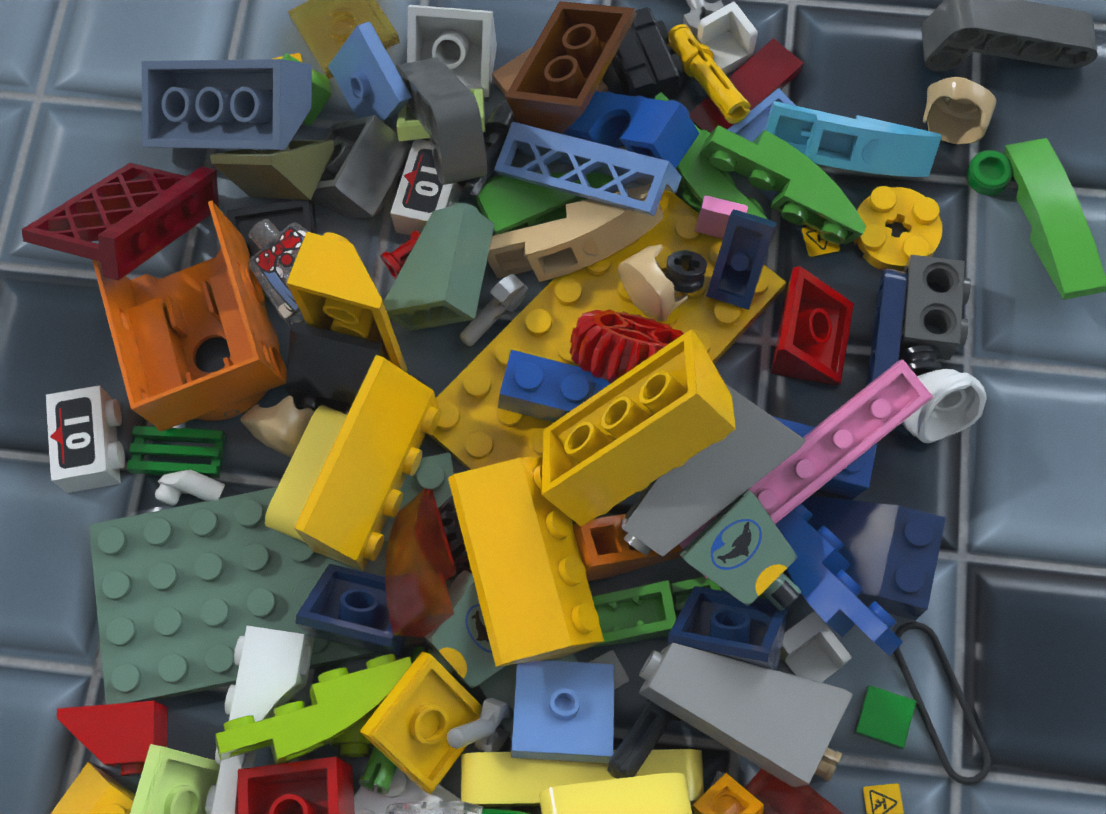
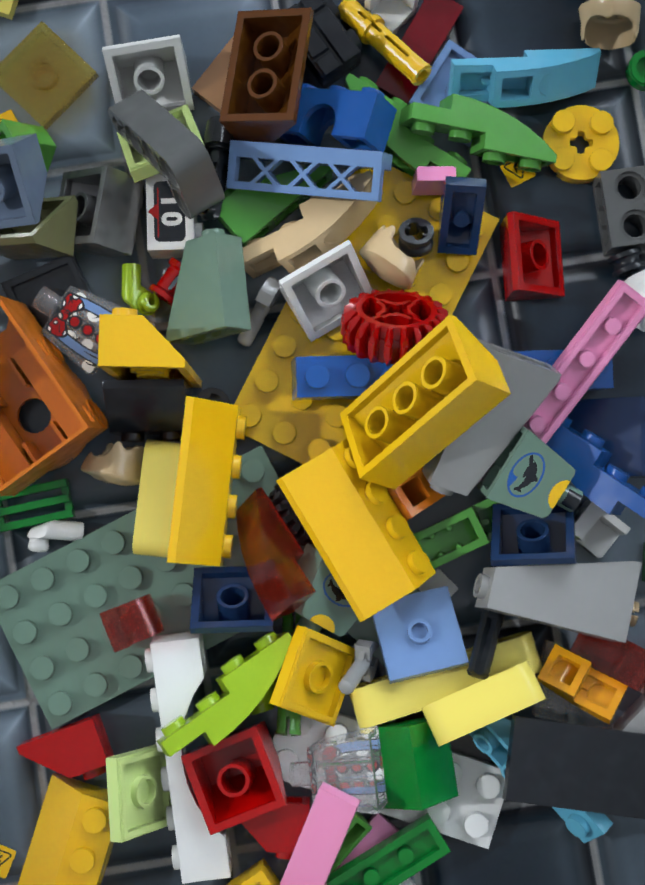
camera: 20 degrees left, 15 degrees up
medium blue plate [328,22,412,125] -> none
dark blue beam [866,268,908,386] -> none
none -> clear red plate [99,594,165,653]
none -> lime arm [121,263,160,316]
none -> white slope [279,240,372,342]

